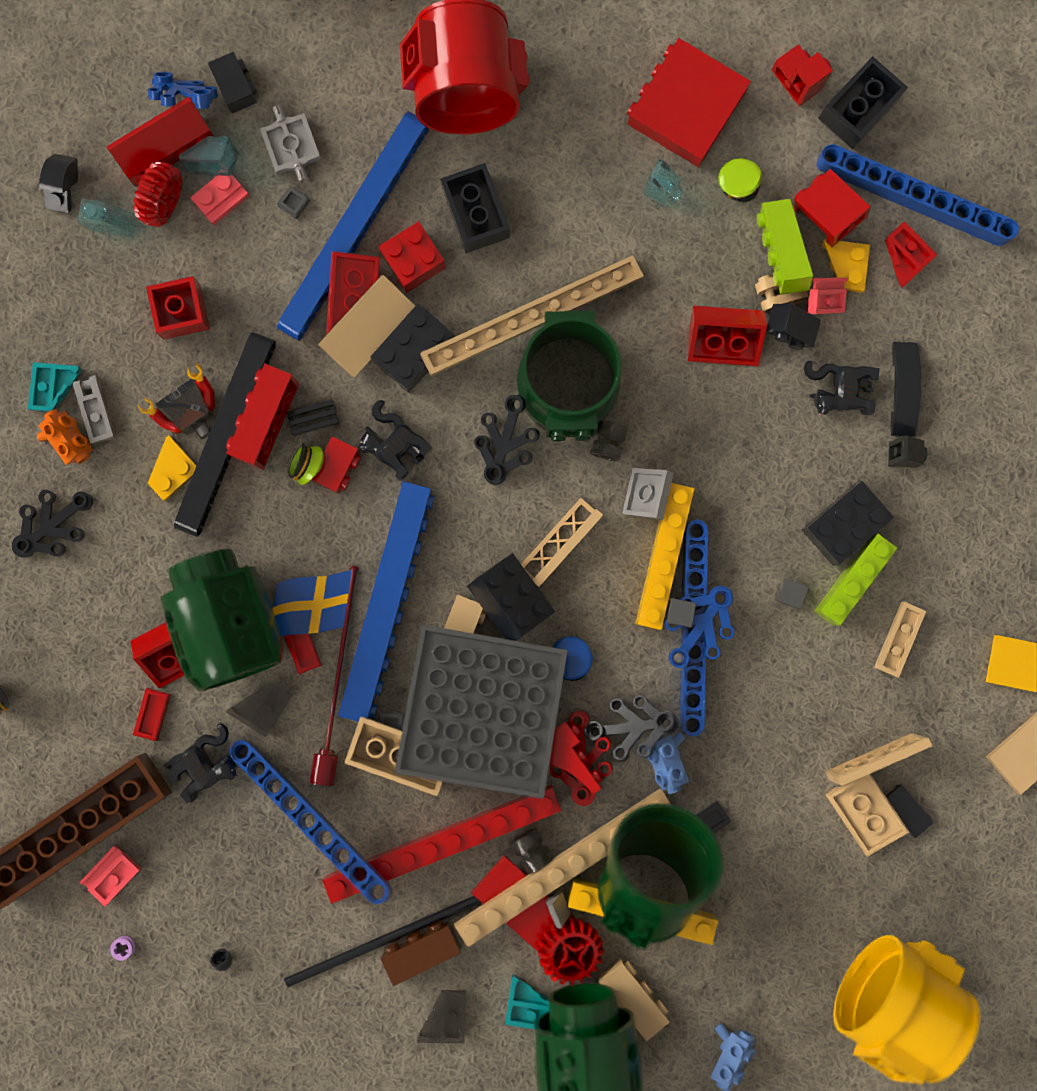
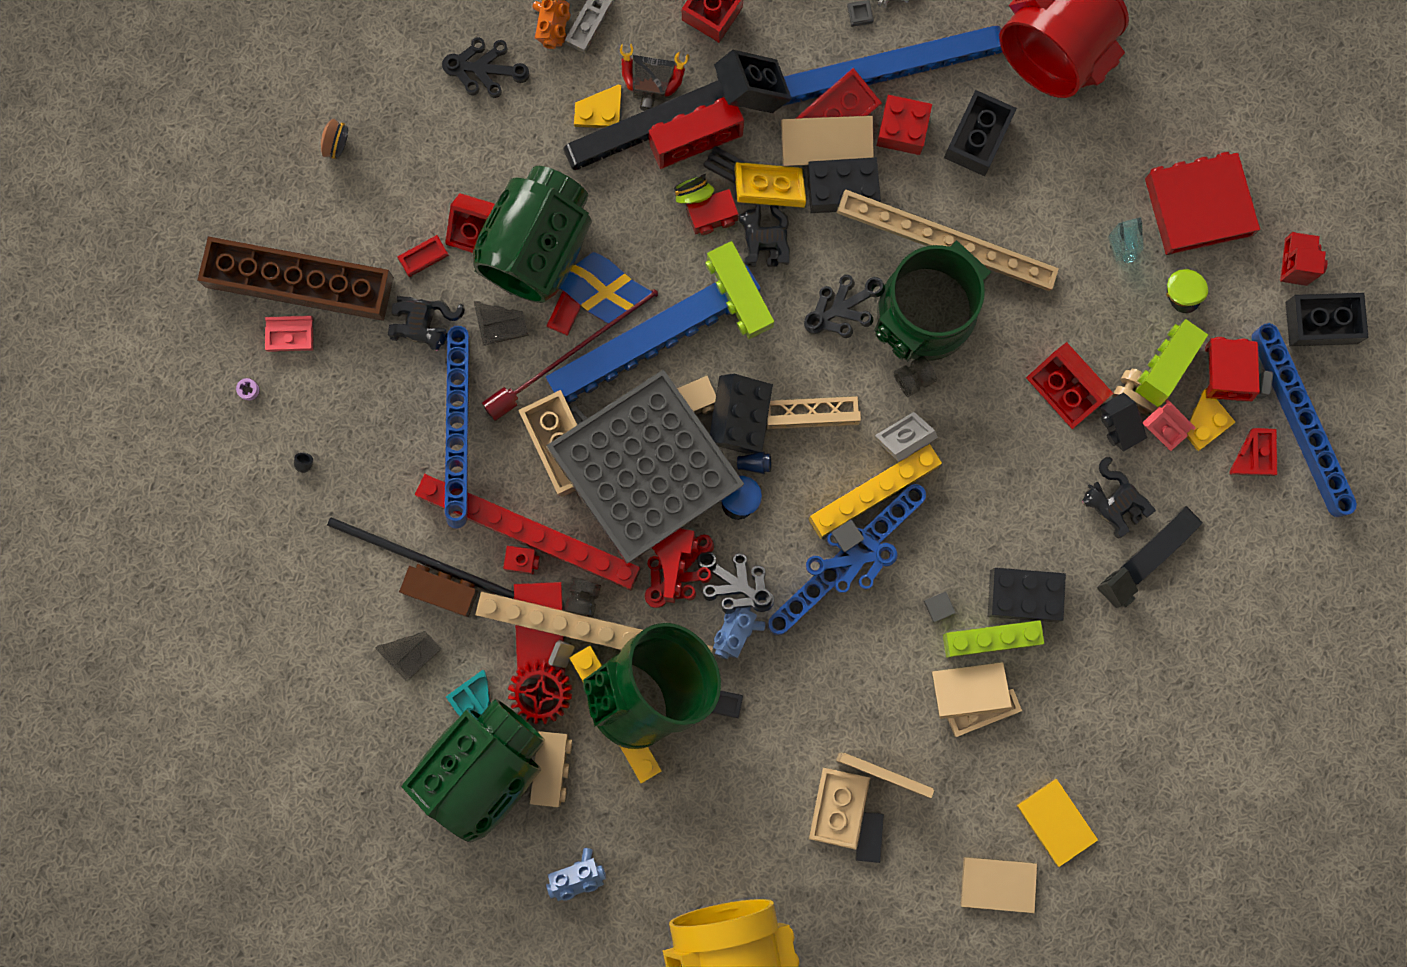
camera: 45 degrees right, 5 degrees down
none -> red brick [503,546,540,575]
none -> lime brick [705,241,774,339]
none -> black brick [714,49,792,113]
none -> yellow tile [734,162,806,208]
none -> dark blue cone [737,451,771,474]
none -> tan tile [932,662,1012,719]
none -> dark grey tile [1256,371,1273,399]

